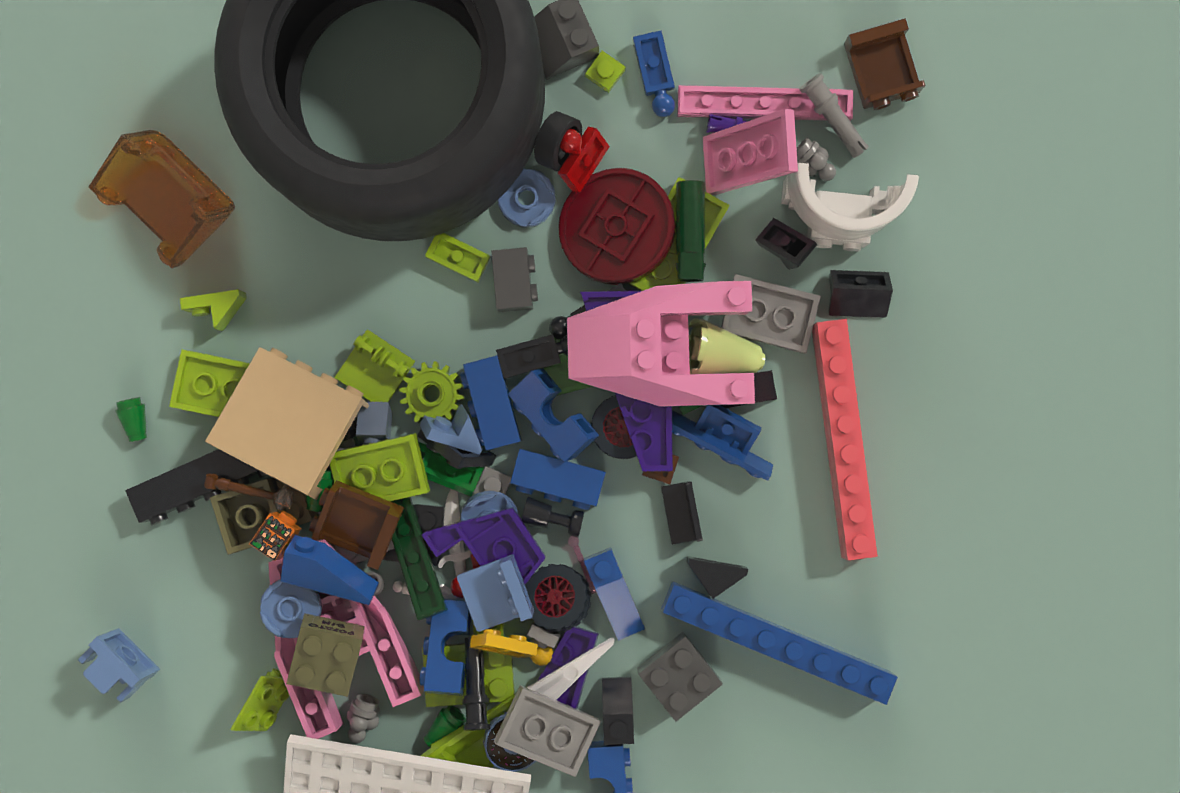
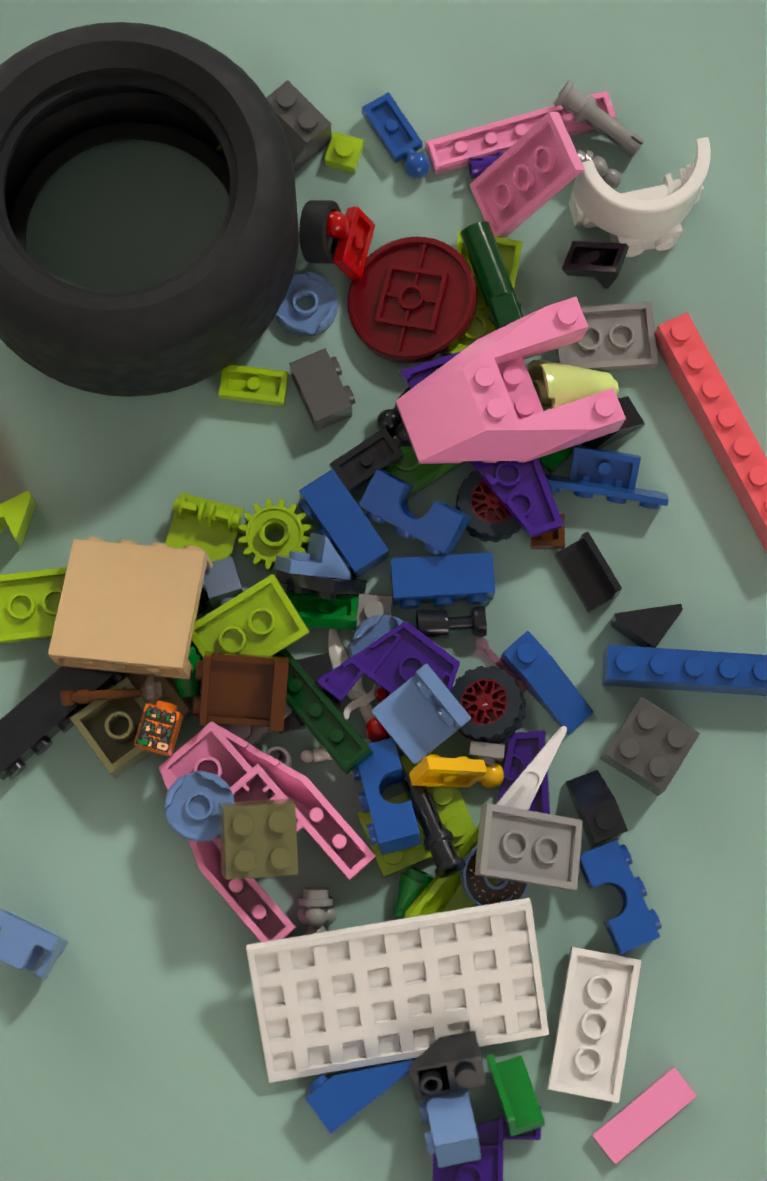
camera: 30 degrees left, 10 degrees down
lime hinge [230,668,290,731] -> none
blue slope [280,535,379,605] -> none
black panel [828,270,893,318] -> none
reddish brown panel [844,18,926,110] -> none

